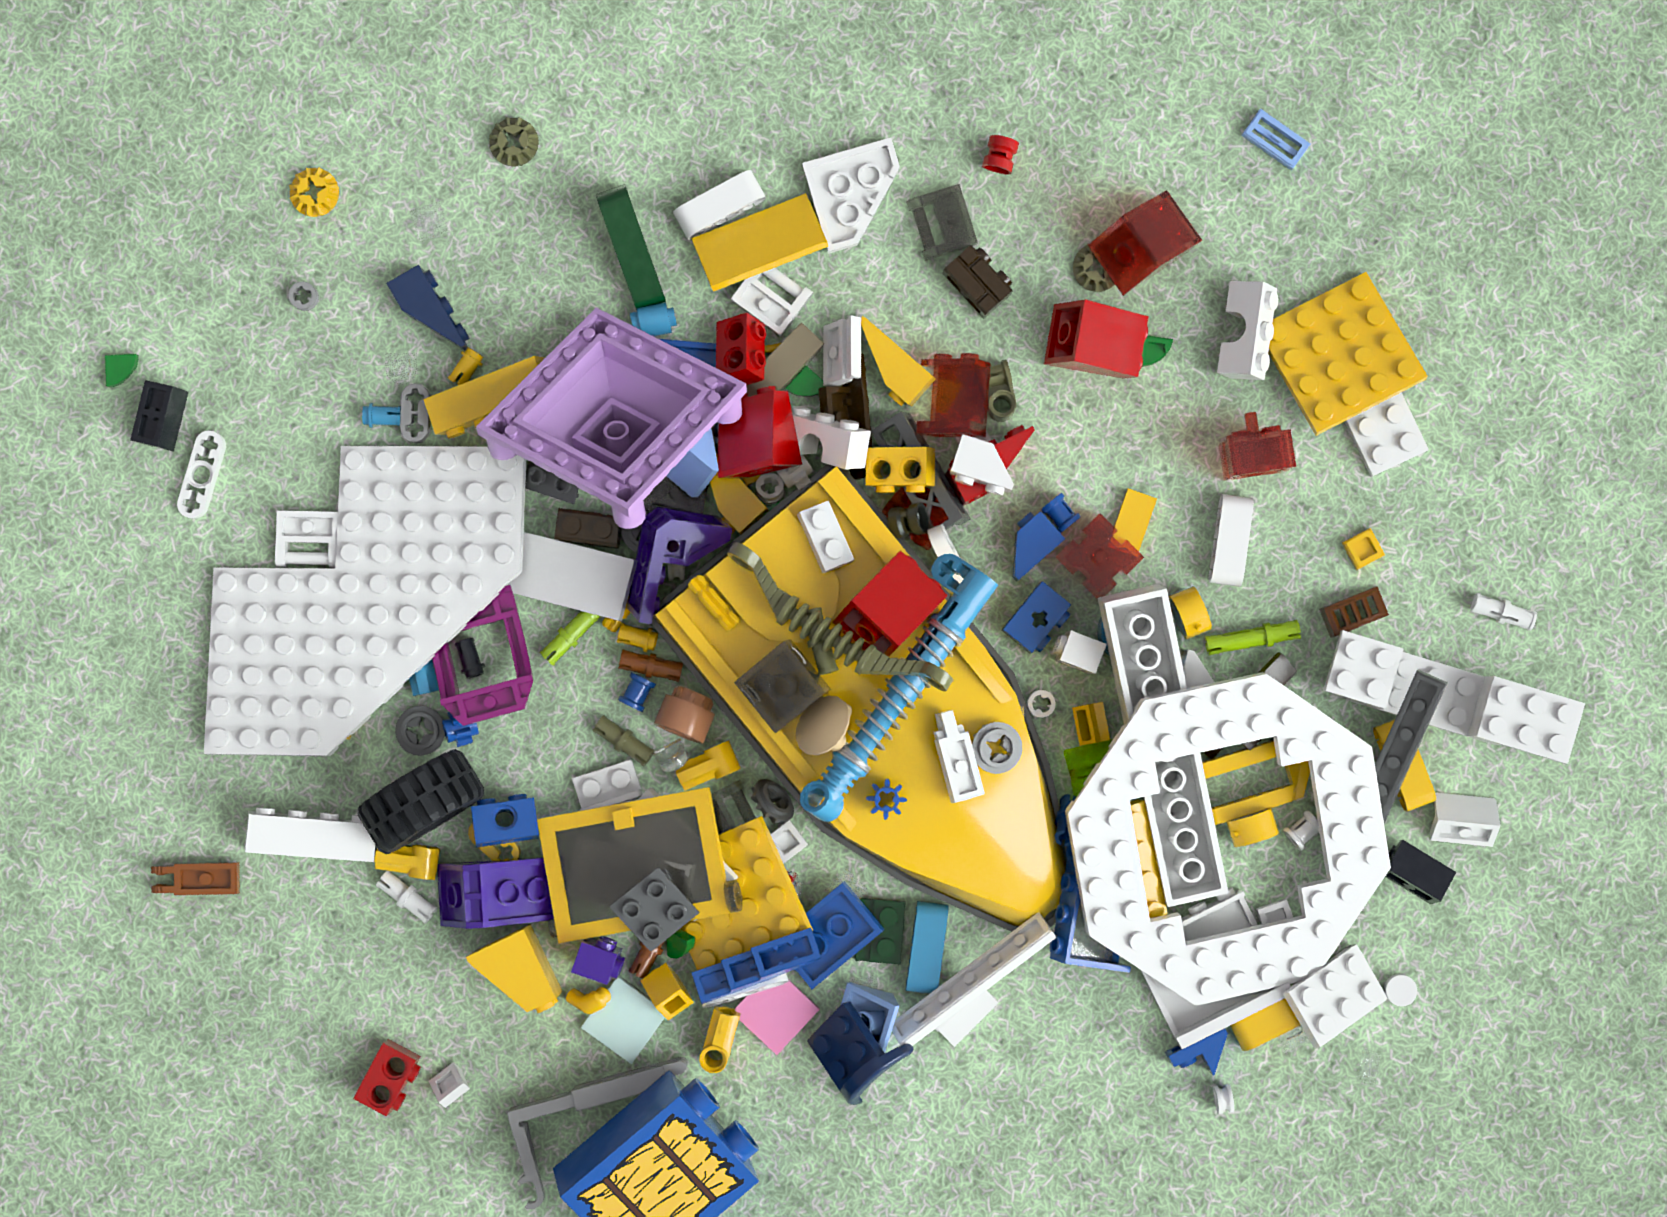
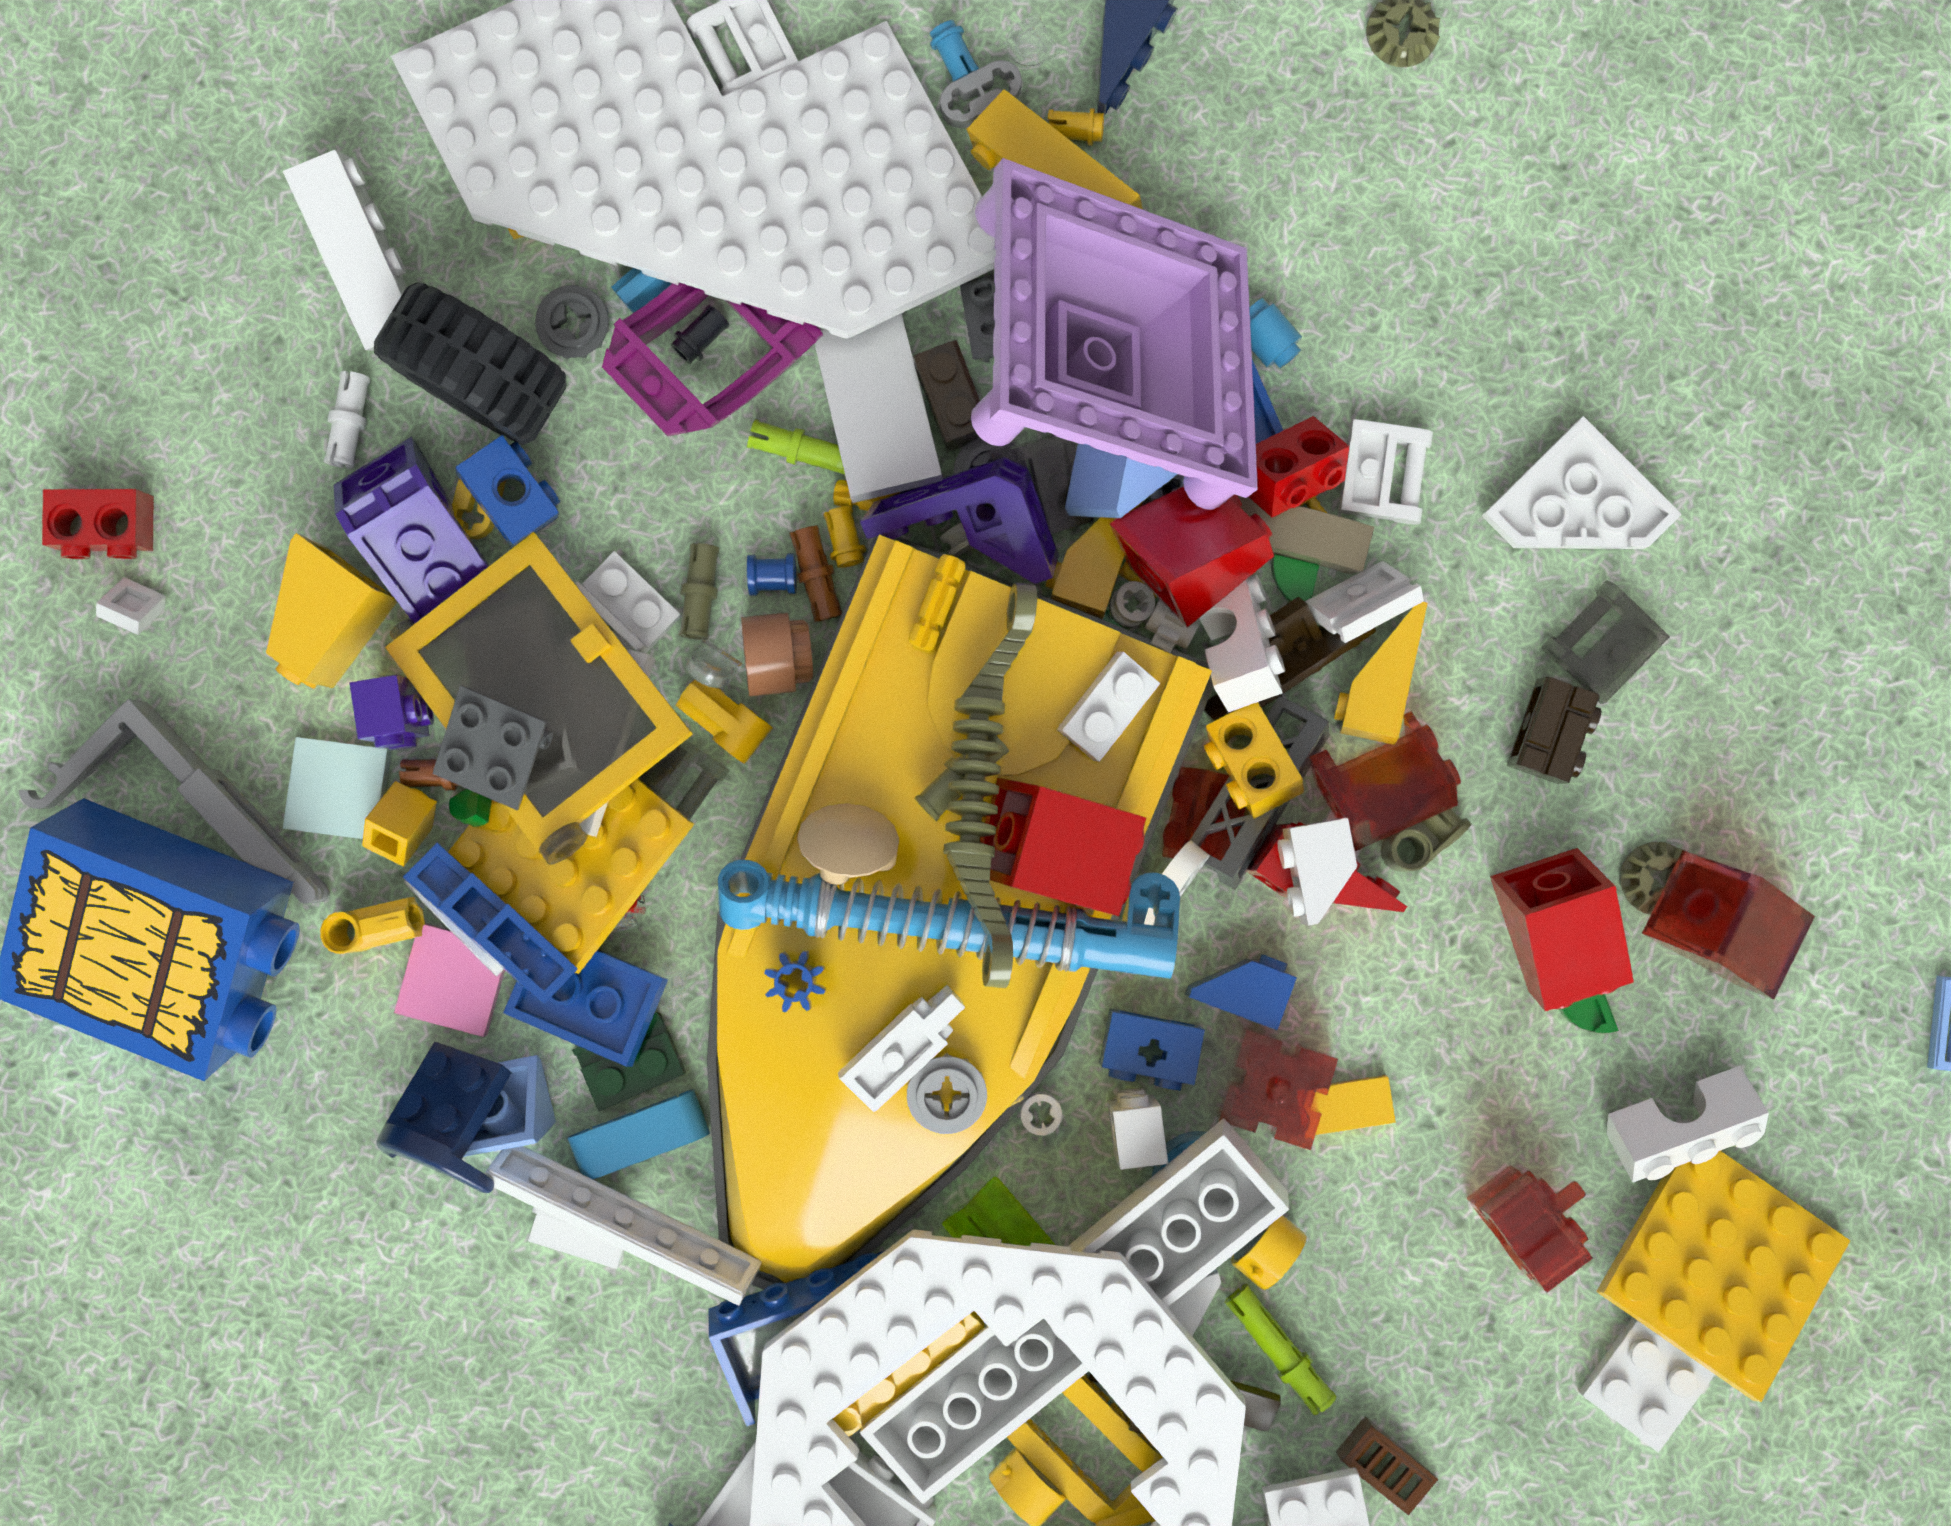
camera: 65 degrees right, 0 degrees up
dark orange hinge [151,862,240,895] -> none
yellow piece [374,845,440,880] -> none
blue gear [442,712,479,747] -> none
yellow arm [566,987,611,1014] -> none
dark green beam [596,184,666,310] -> none
white beam [673,170,766,240] -> none
yellow tile [691,193,828,292] -> none
clear smoke brick [734,639,832,733] -> none
dark grey gear [751,779,794,825] -> none
white tile [770,820,808,864] -> none
pearl dark grey wheel [888,503,930,539] -> none
red wheel [982,135,1019,175] -> none
blue bush [1041,493,1082,533] -> none
blue pin [1055,794,1076,846] -> none
yellow piece [1072,702,1110,746] -> none
white beam [1209,494,1254,587] -> none
yellow tile [1342,528,1385,570] -> none

